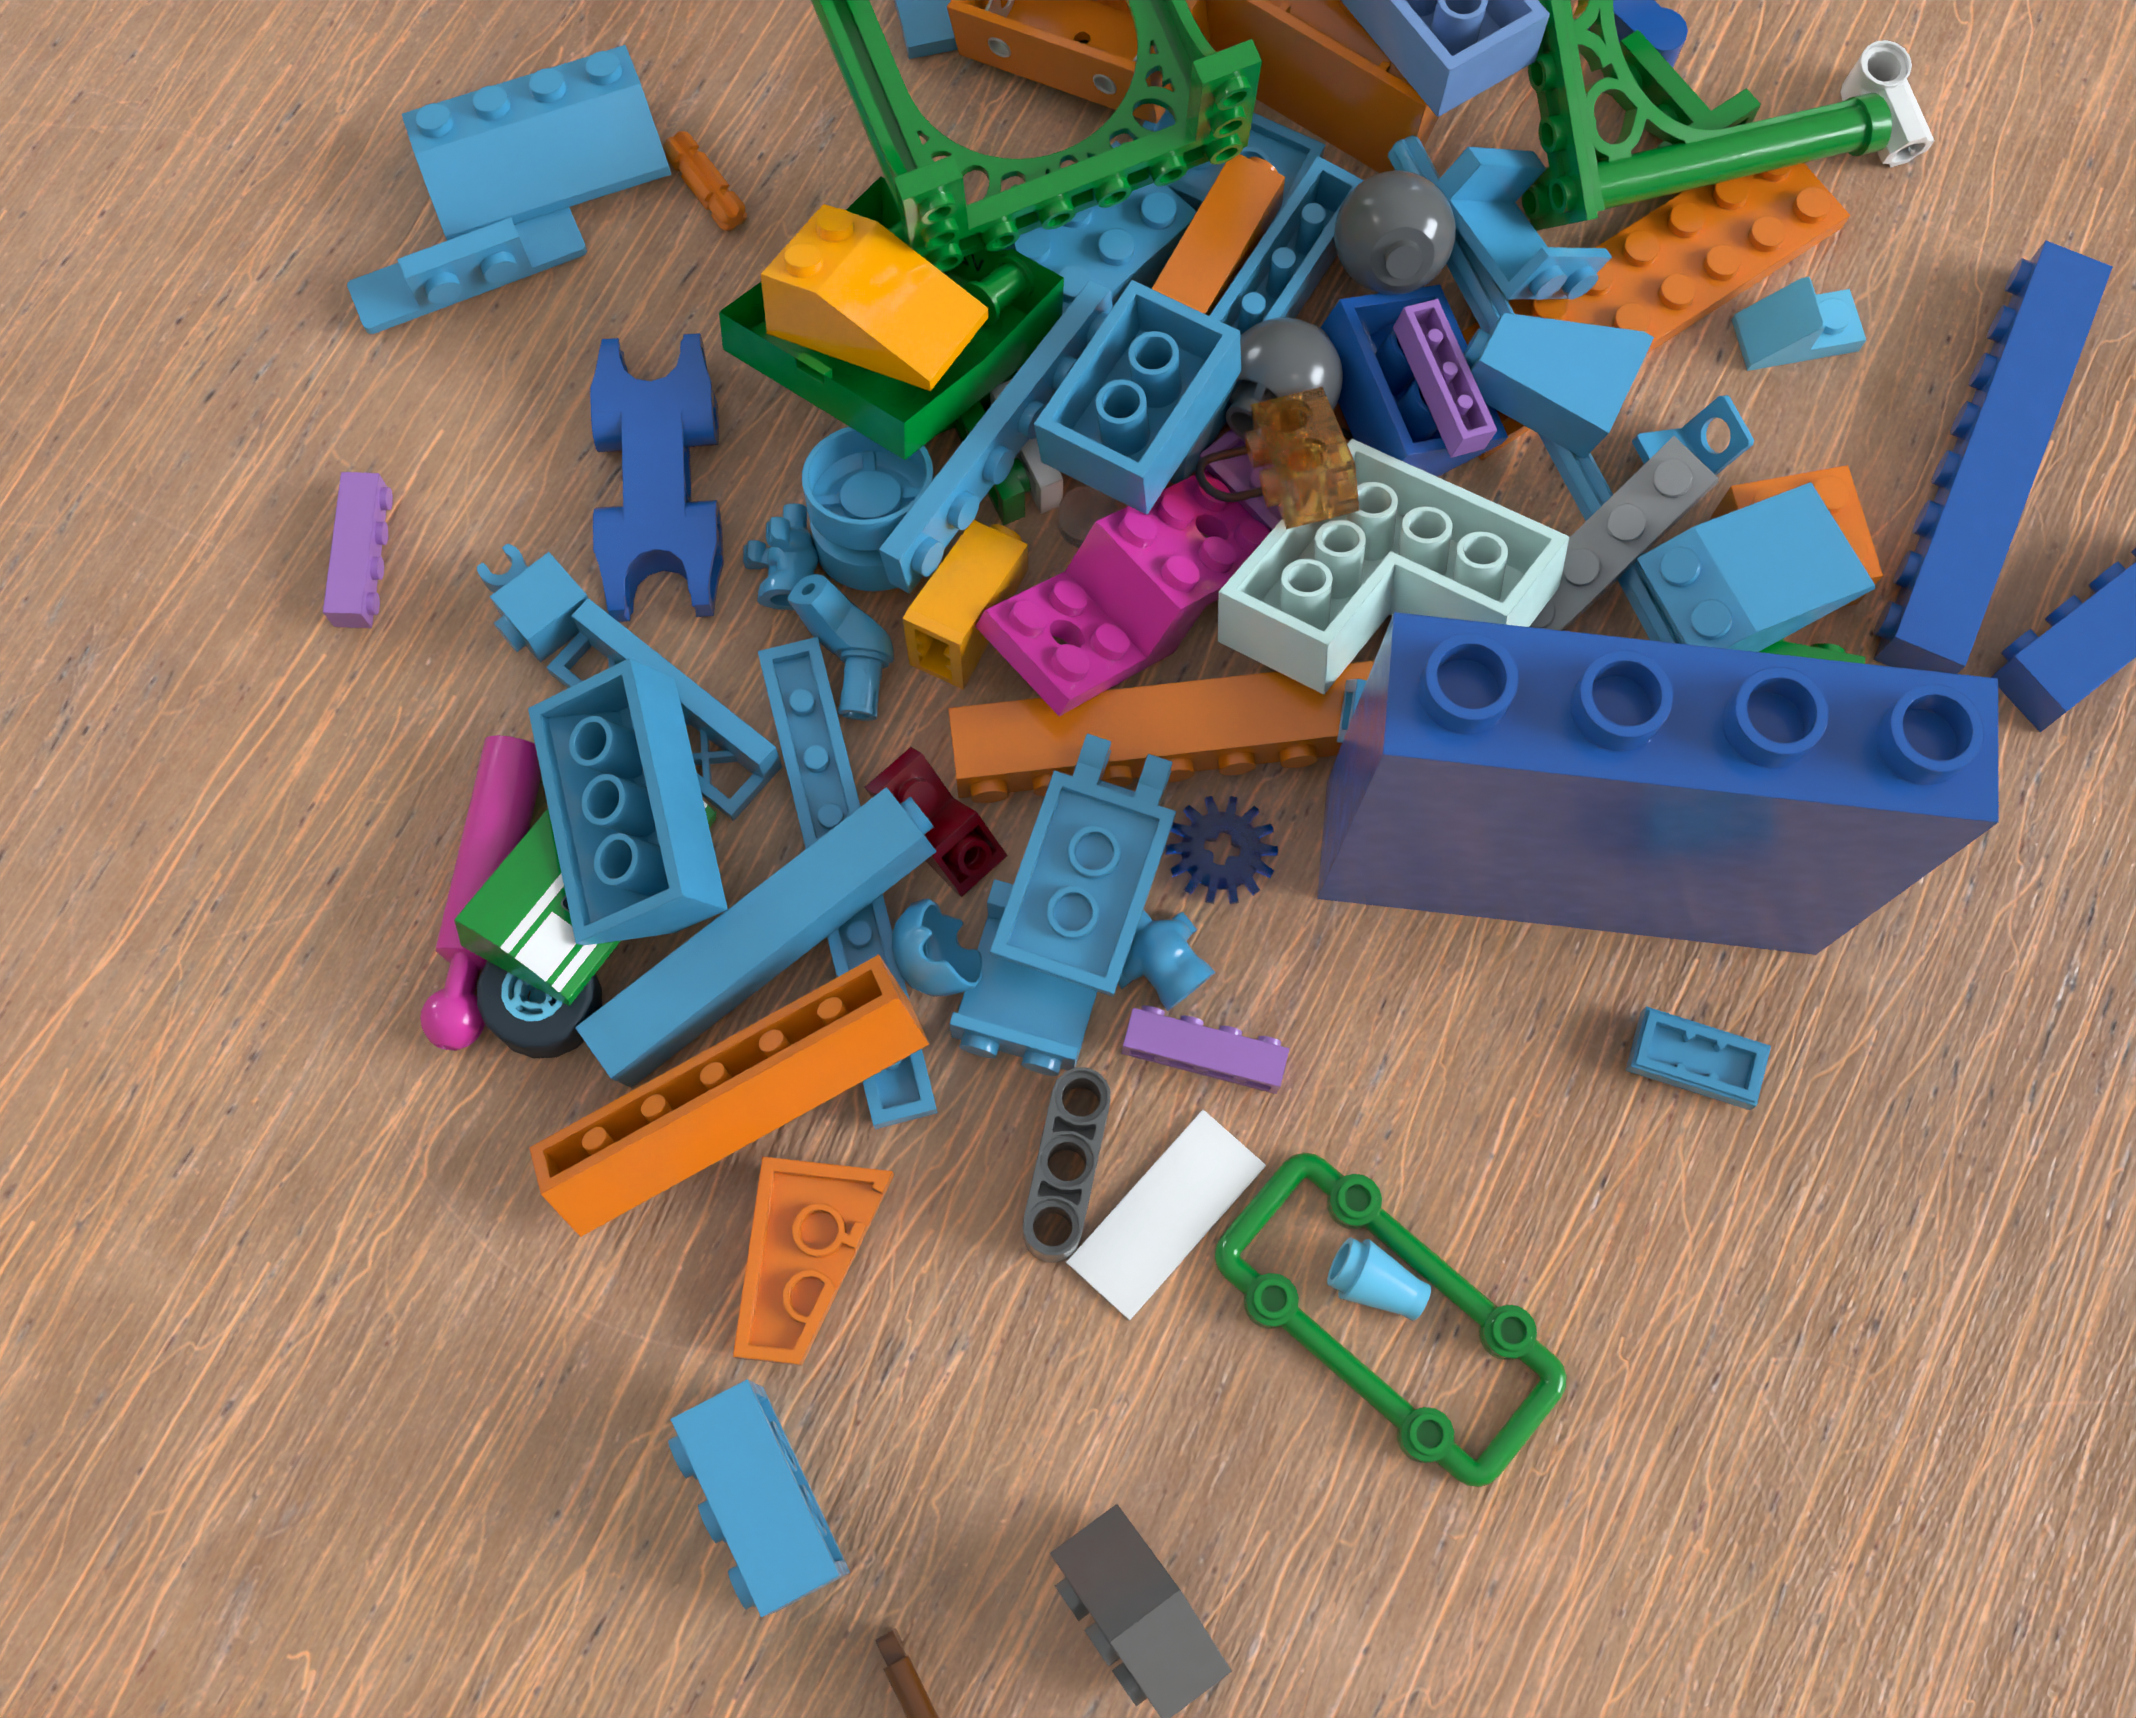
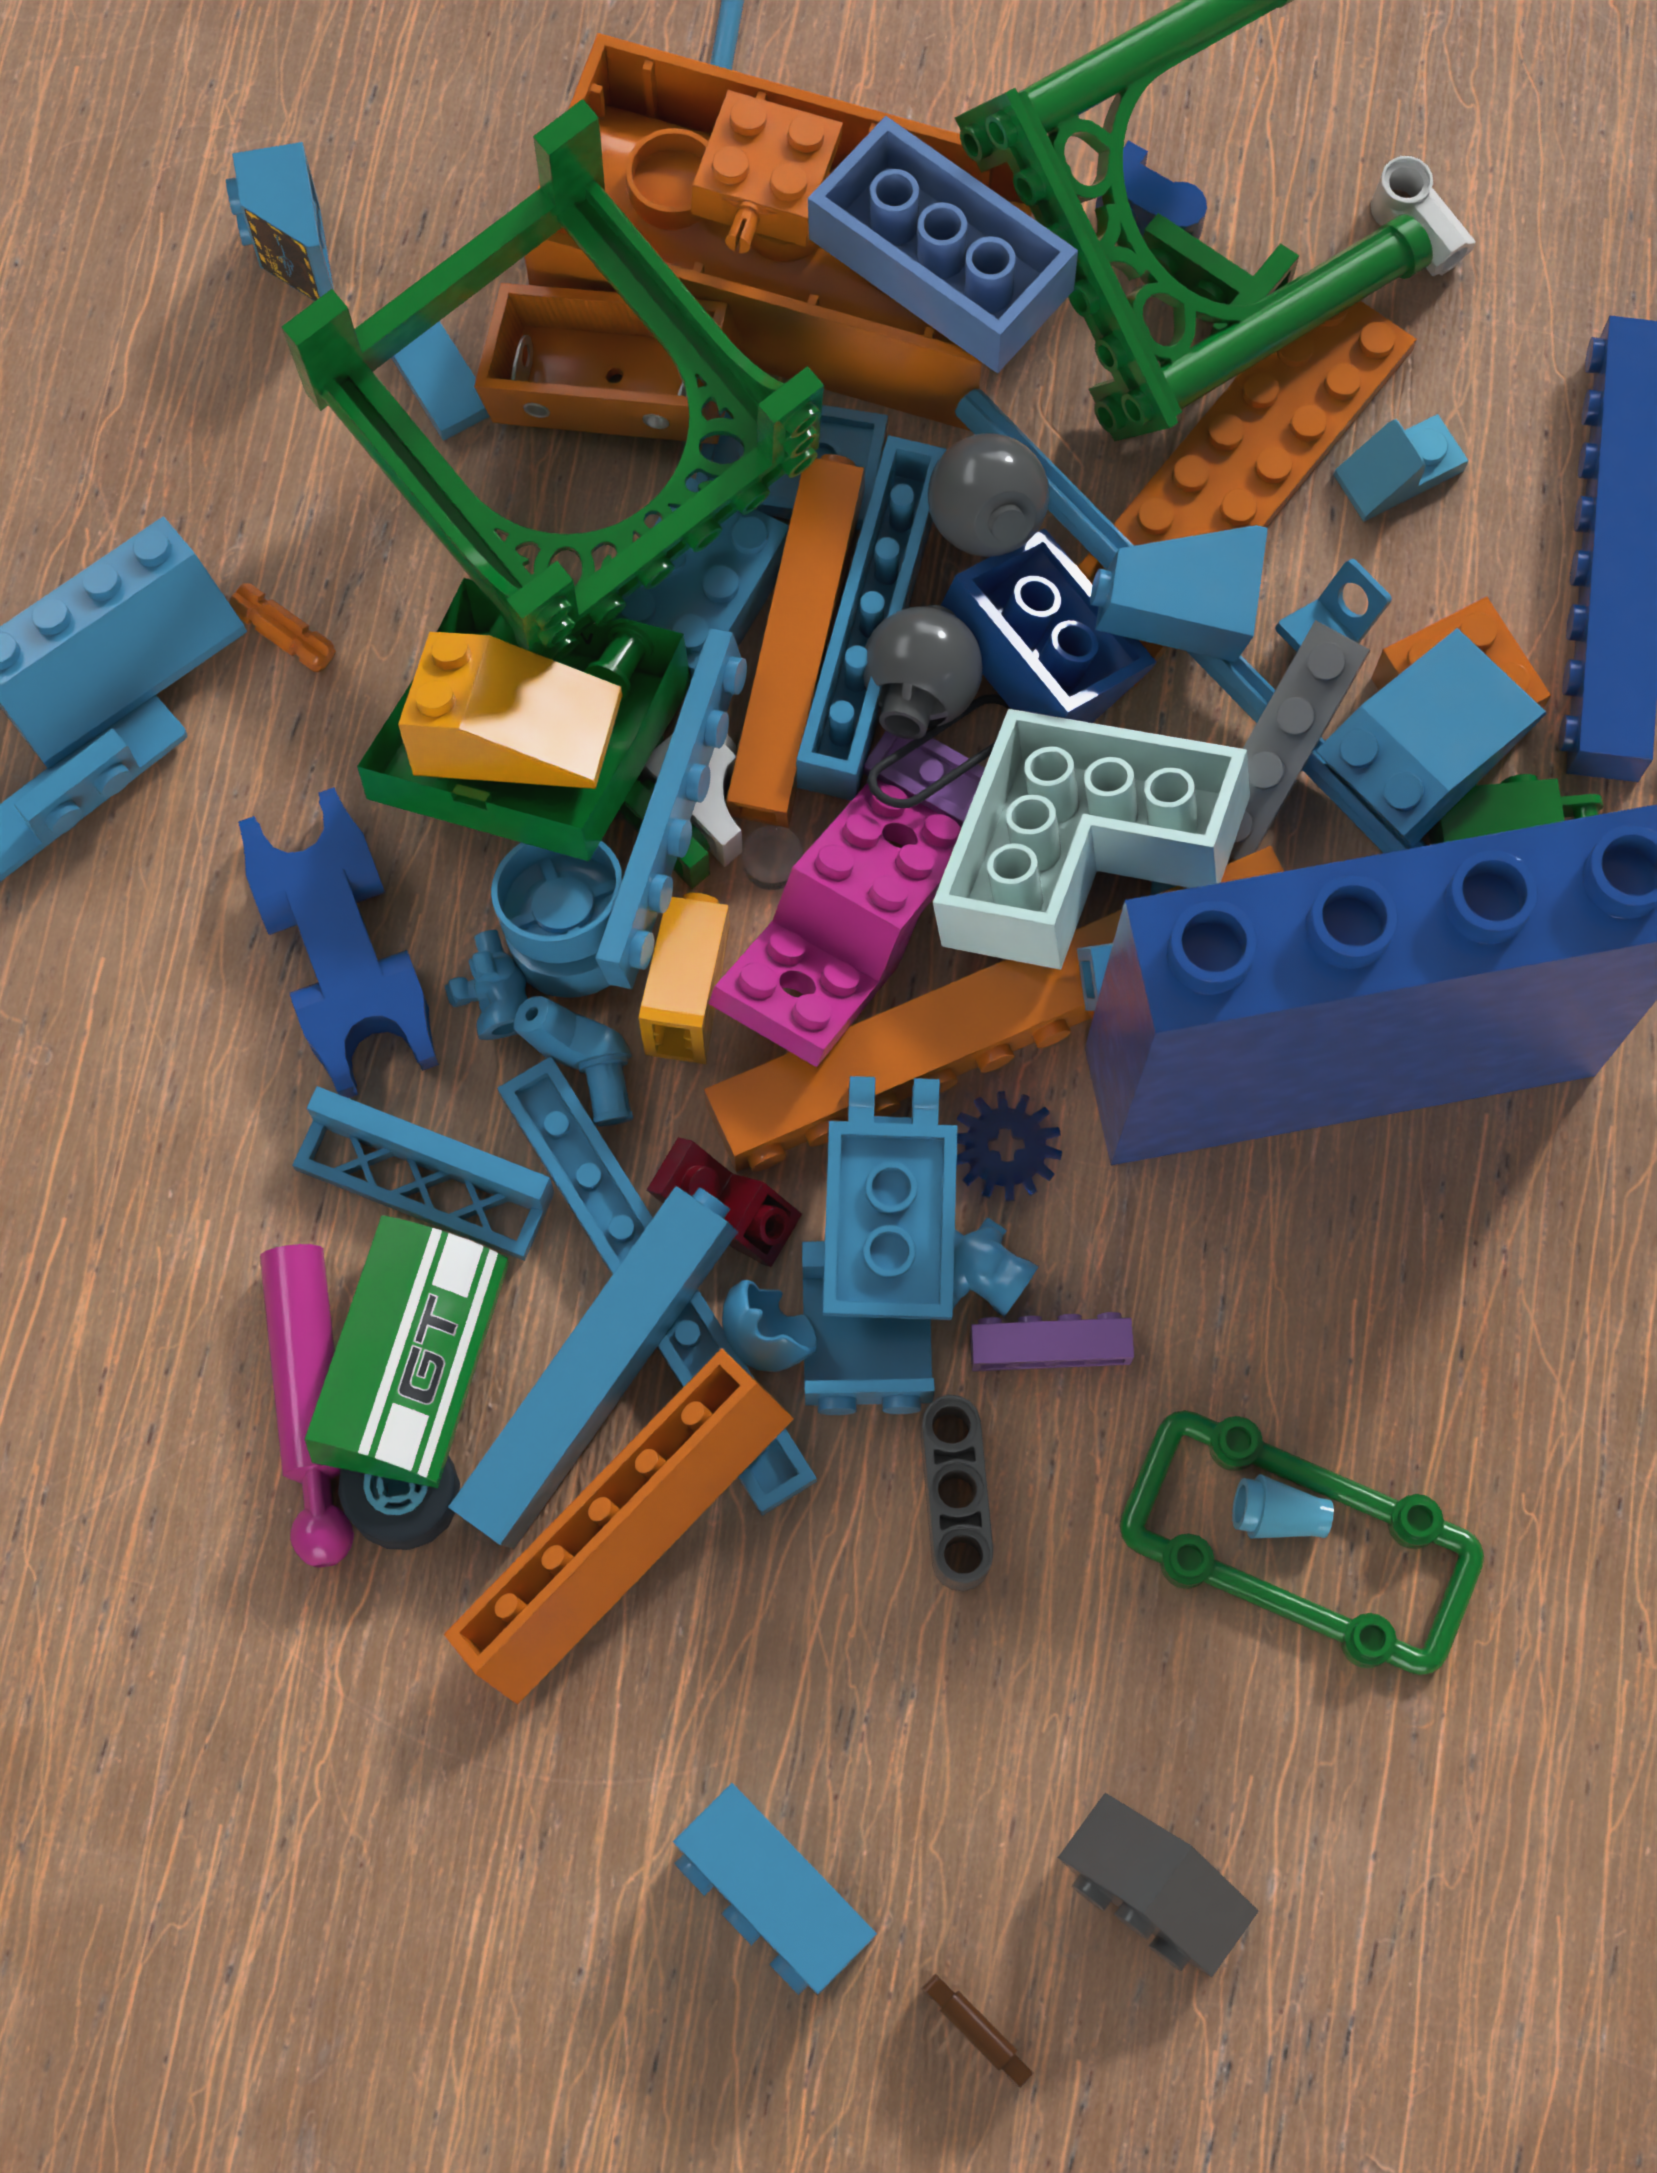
camera: 15 degrees left, 0 degrees up
medium lavender piece [323,472,393,628] -> none
dark azure brick [477,543,588,663] -> none
dark azure slope [528,658,728,946] -> none
orange wing [733,1156,894,1366] -> none
dark azure brick [1034,280,1241,515] -> none
white piece [1066,1110,1266,1321] -> none
clear orange brick [1244,387,1359,529] -> none
medium lavender piece [1393,299,1497,458] -> none
dark azure panel [1435,147,1612,300] -> none
dark azure plate [1625,1006,1771,1110] -> none

